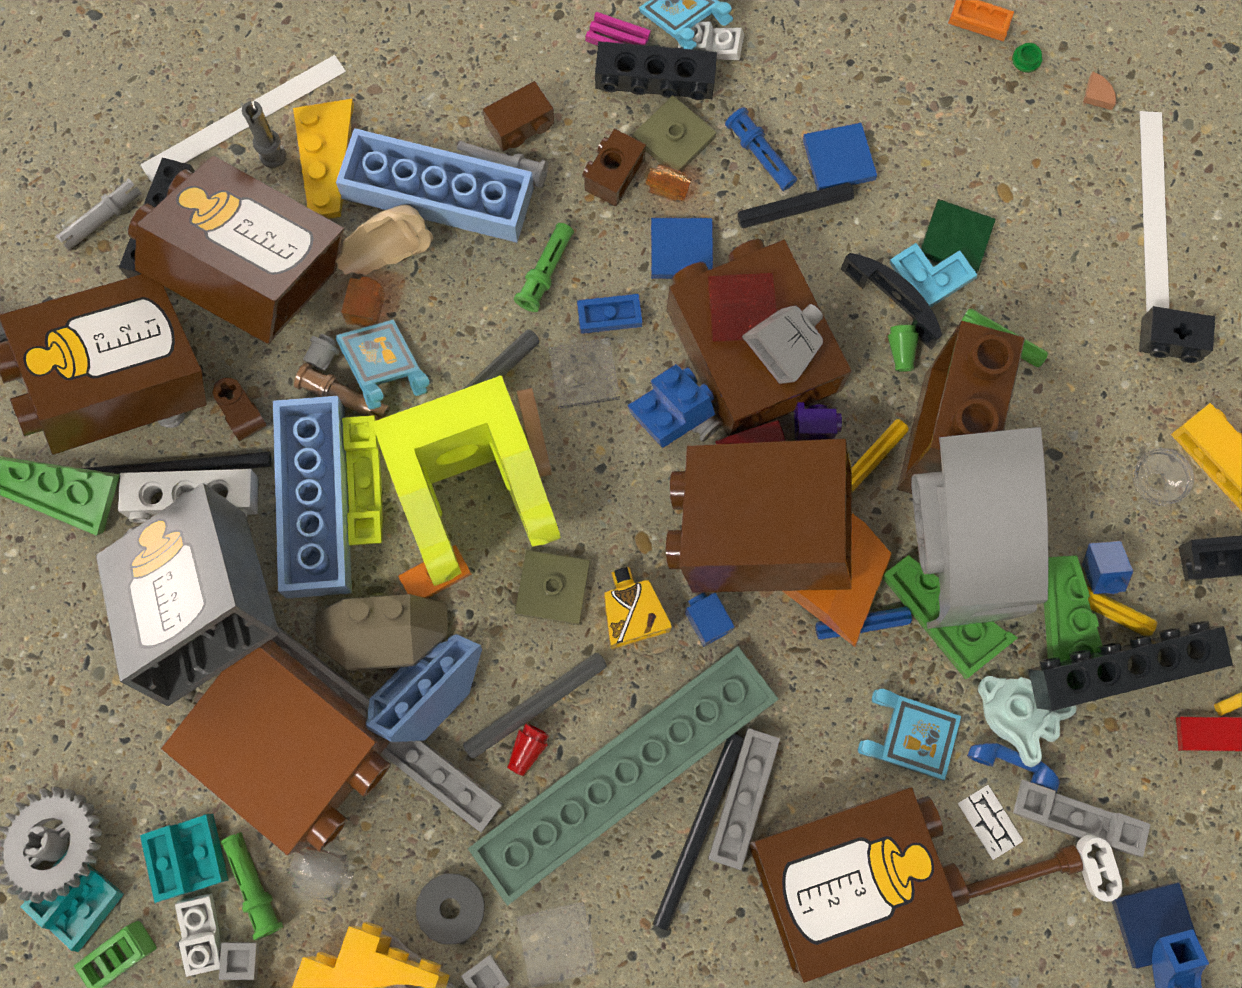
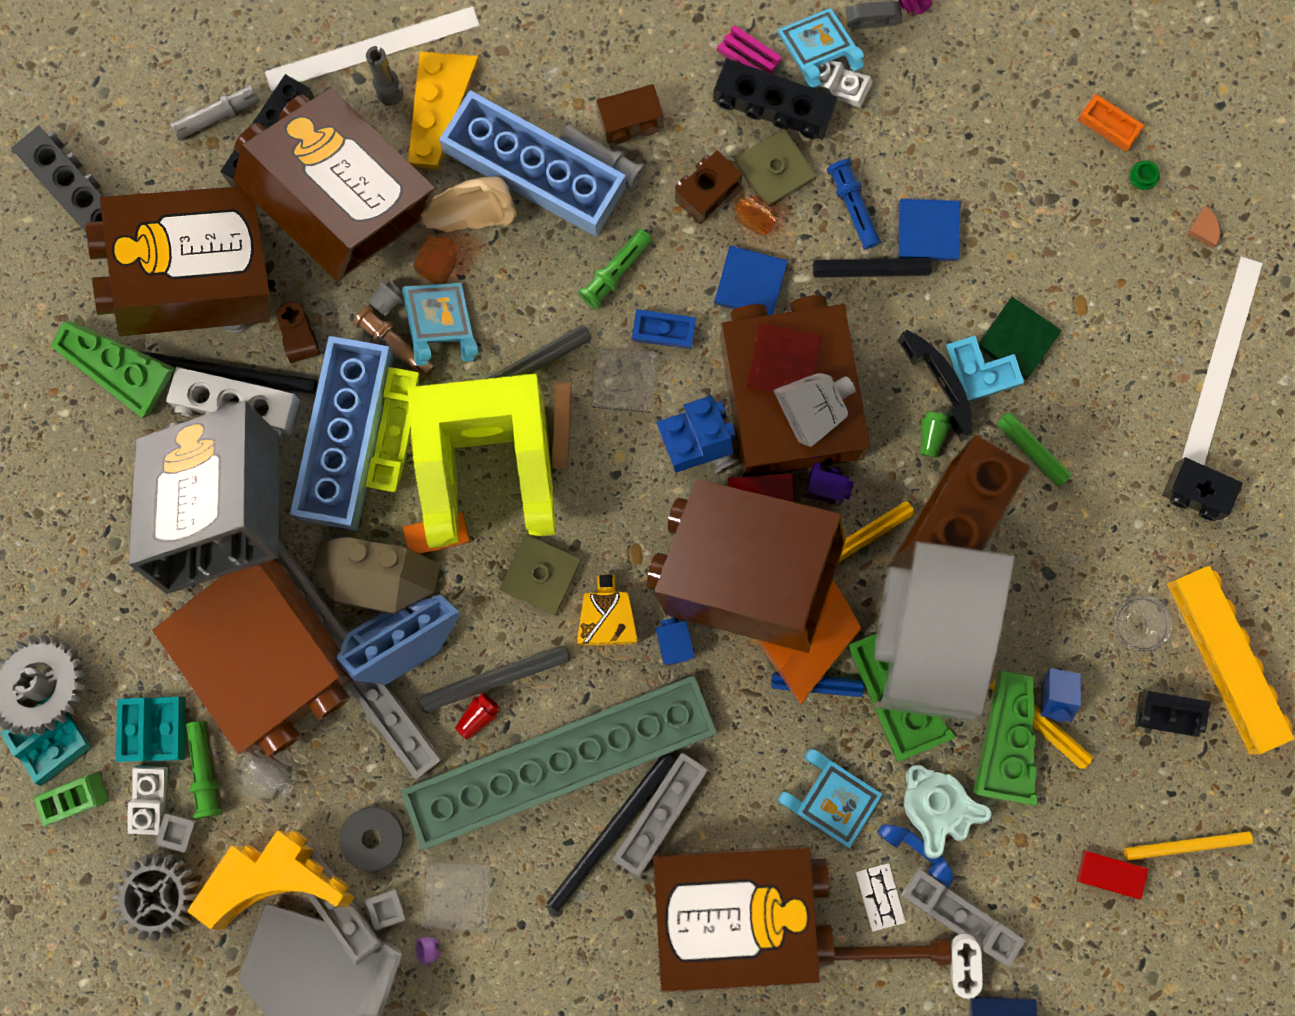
camera: 20 degrees right, 5 degrees up
black brick [1028,621,1233,711] -> none

